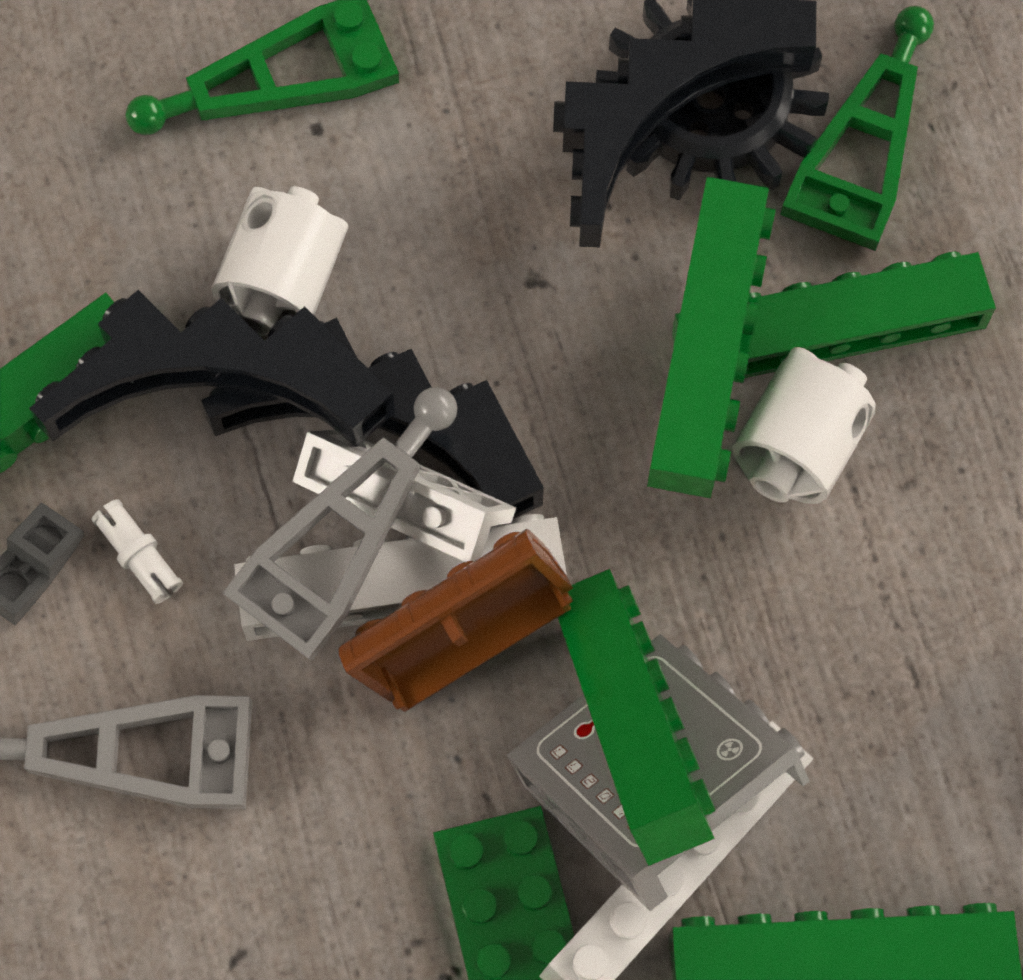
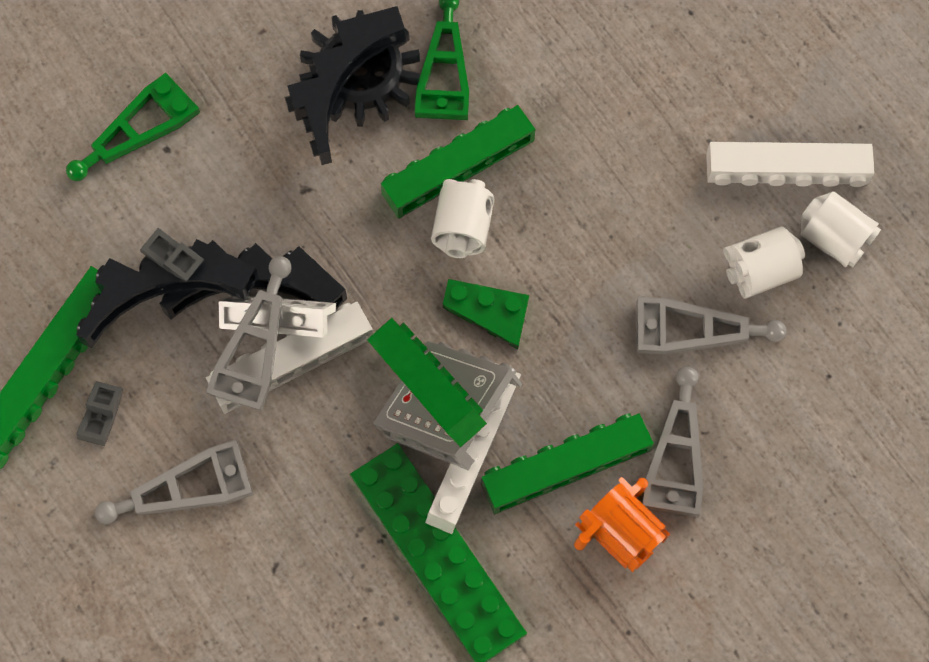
camera: 20 degrees left, 0 degrees up
white pin [91,499,183,604] -> none
white cylinder [211,186,349,336] -> none
dark orange container [338,529,573,712] -> none
green brick [647,177,776,499] -> none
none -> dark grey slope [140,228,204,282]
none -> green wing [443,279,529,350]

